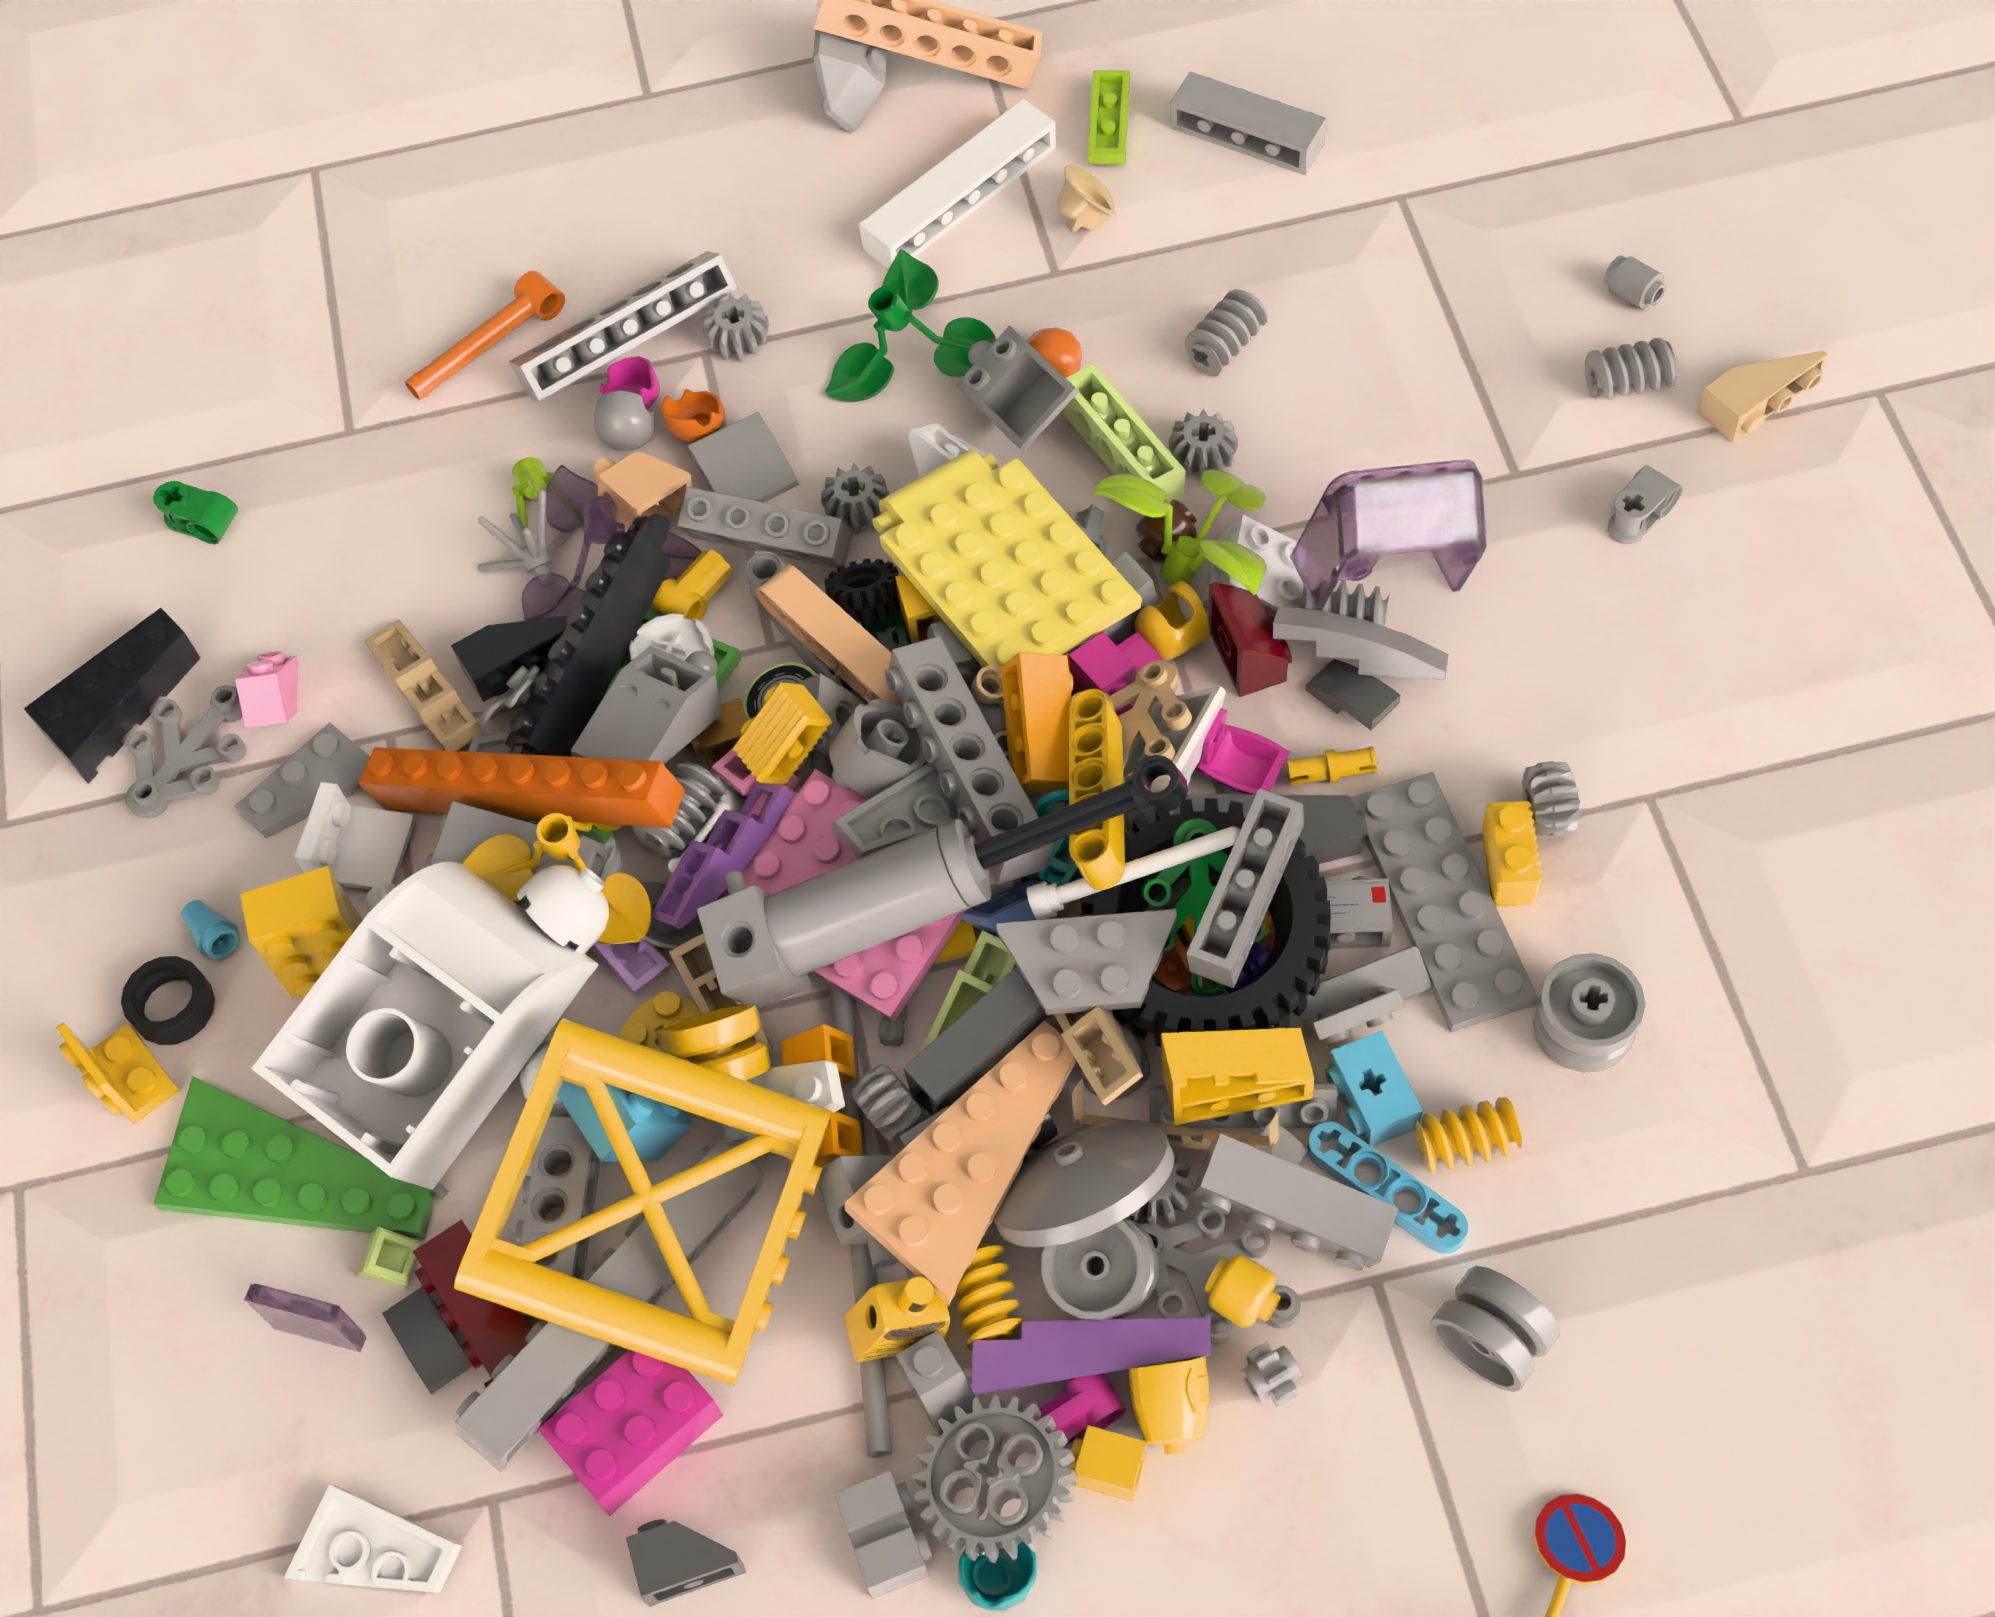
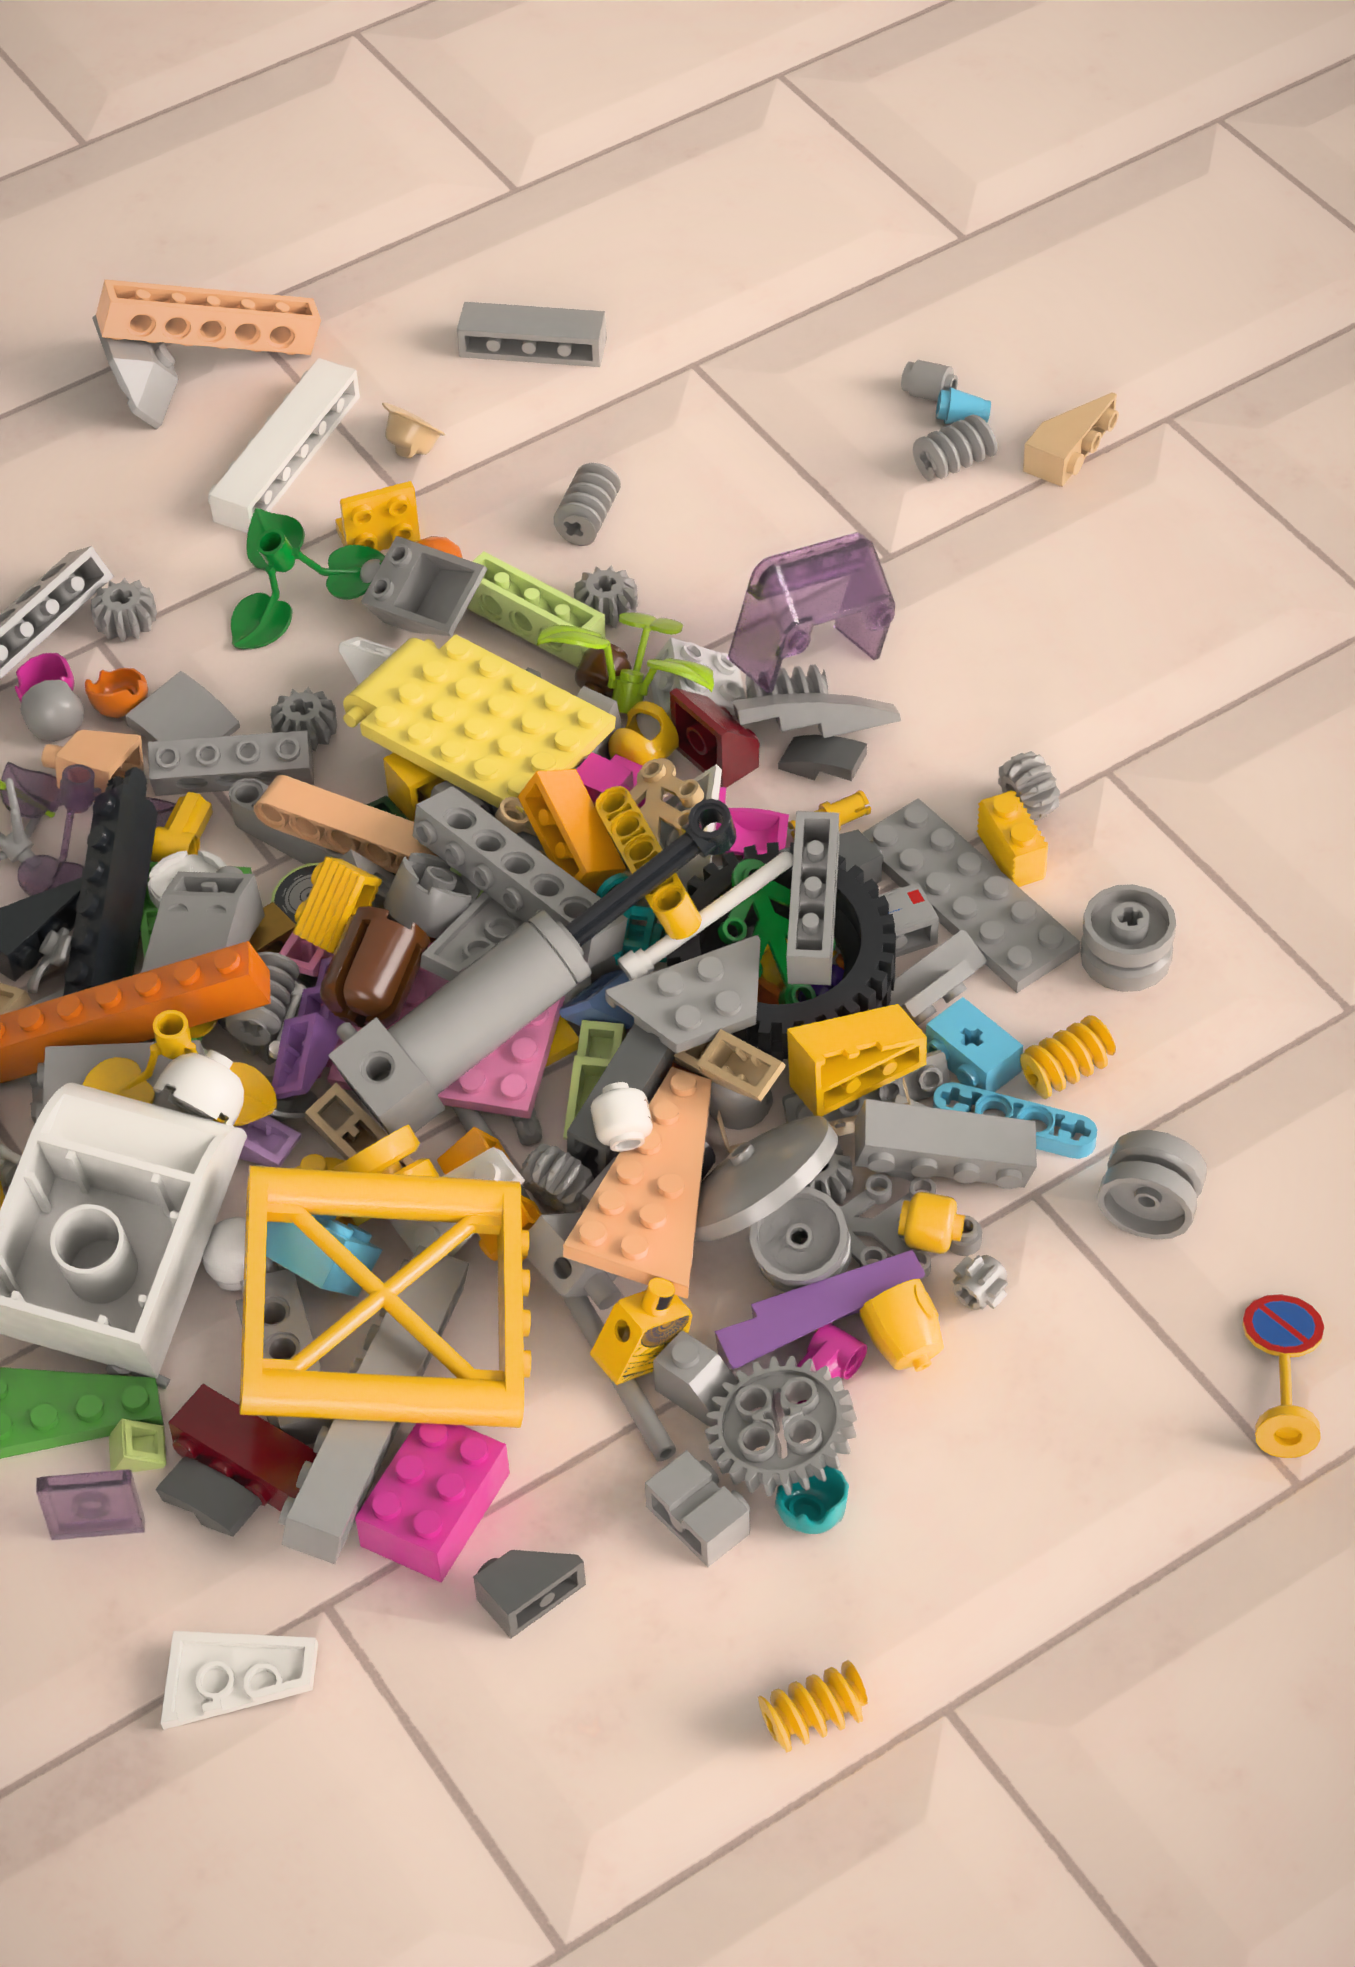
camera: 25 degrees left, 10 degrees down
black tyre [824,559,901,625] -> none
yellow piece [955,1243,1024,1351] -> none
yellow brick [1068,1425,1146,1502] -> none
lime plate [1088,70,1130,164] -> none
light grey piece [1608,465,1683,544] -> none
none -> reddish brown cylinder [320,906,430,1028]
none -> yellow bracket [335,481,421,551]
none -> white head [590,1082,653,1152]
none -> medium azure cone [936,387,991,424]

